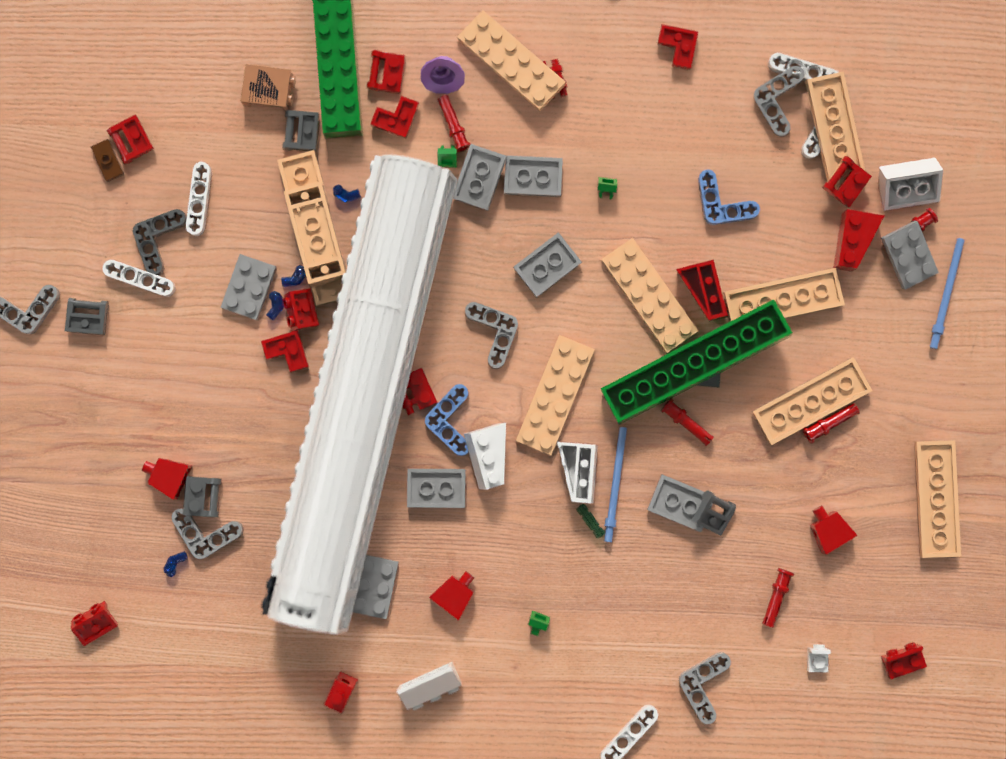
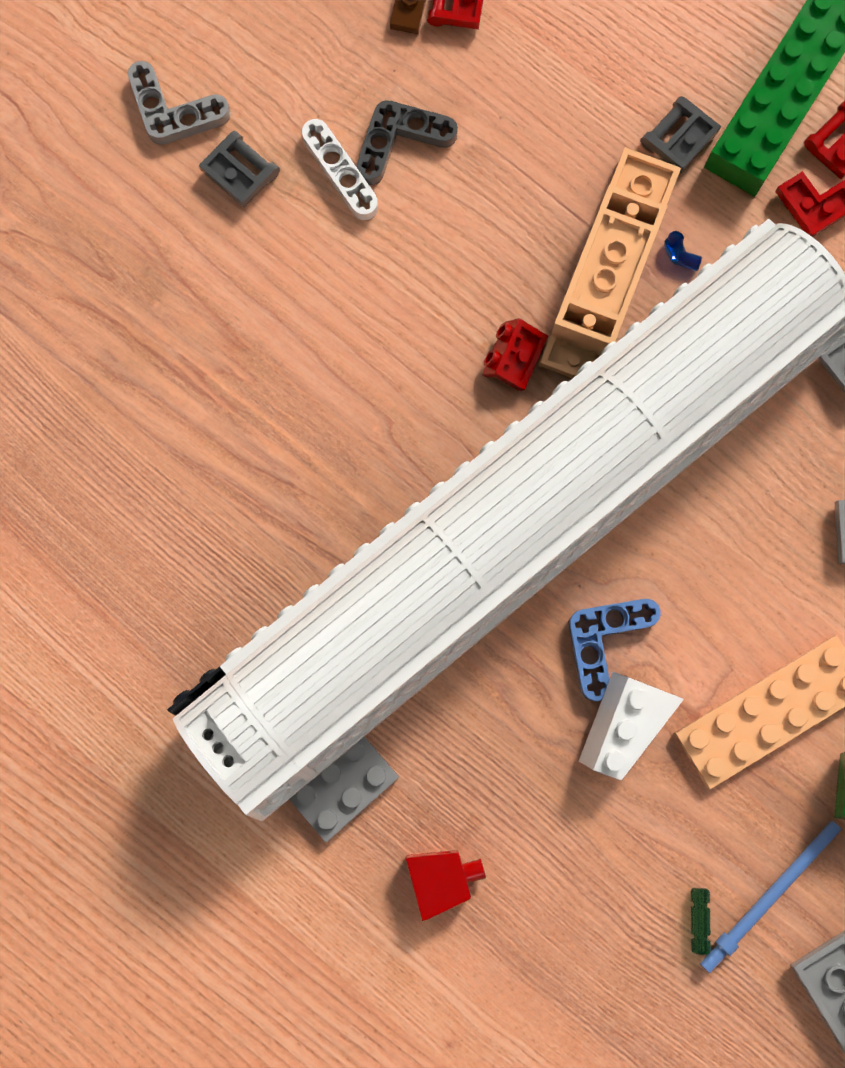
camera: 40 degrees right, 5 degrees down
red torso [142,458,192,500] -> none
clear blue arm [163,551,188,577] -> none
light grey beam [172,509,244,559] -> none
dark grey plate [183,476,222,517] -> none
white beam [186,162,212,236] -> none
light grey plate [220,254,277,321] -> none
nougat panel [240,64,296,111] -> none
red plate [261,330,309,372] -> none
clear blue arm [266,291,284,320] -> none
clear blue arm [281,265,306,287] -> none
red torso [324,671,358,714] -> none
white slope [397,662,462,710] -> none
red plate [402,368,438,416] -> none
light grey plate [407,469,465,508] -> none
light grey beam [465,302,518,369] -> none
green tile [528,610,550,636] -> none
white wedge [557,442,598,503] -> none

